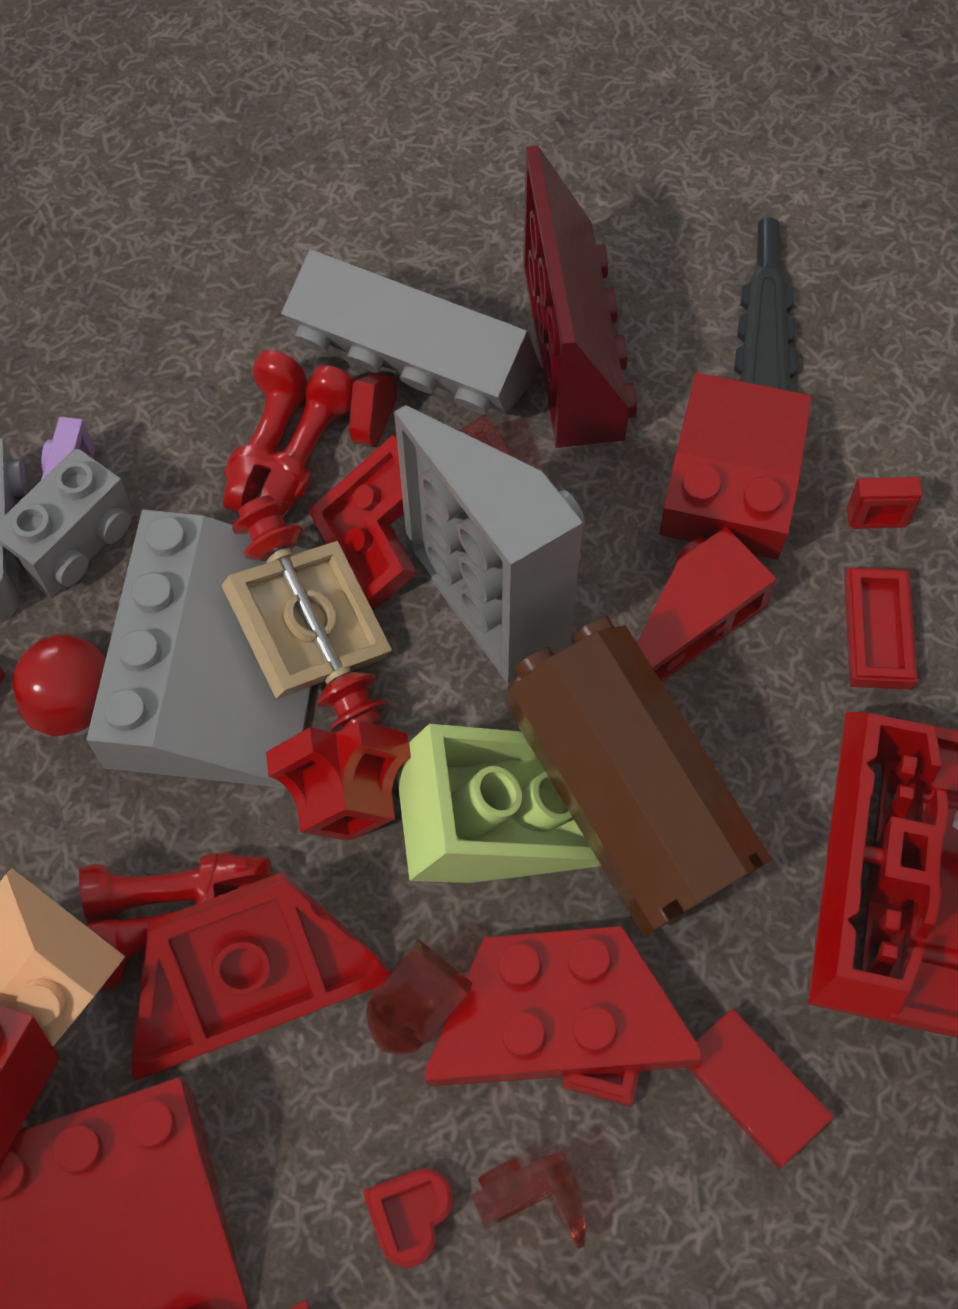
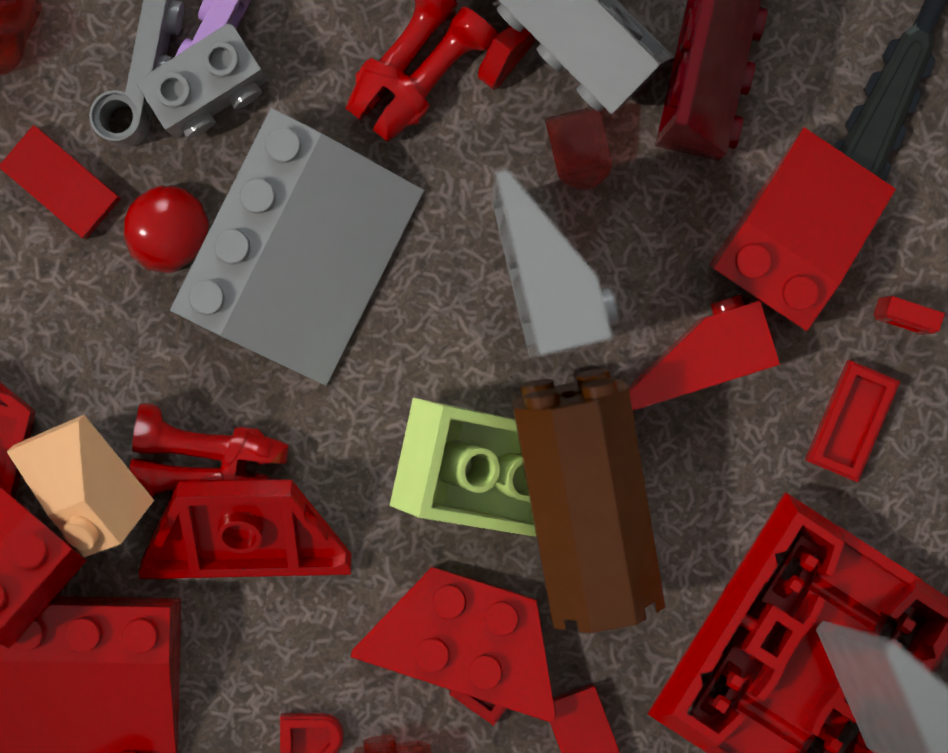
camera: 15 degrees right, 25 degrees up
tan plate [221,495,392,732] -> none
red brick [266,720,411,841] -> none
red plate [308,434,417,610] -> none
clear red plate [366,939,472,1055] -> none

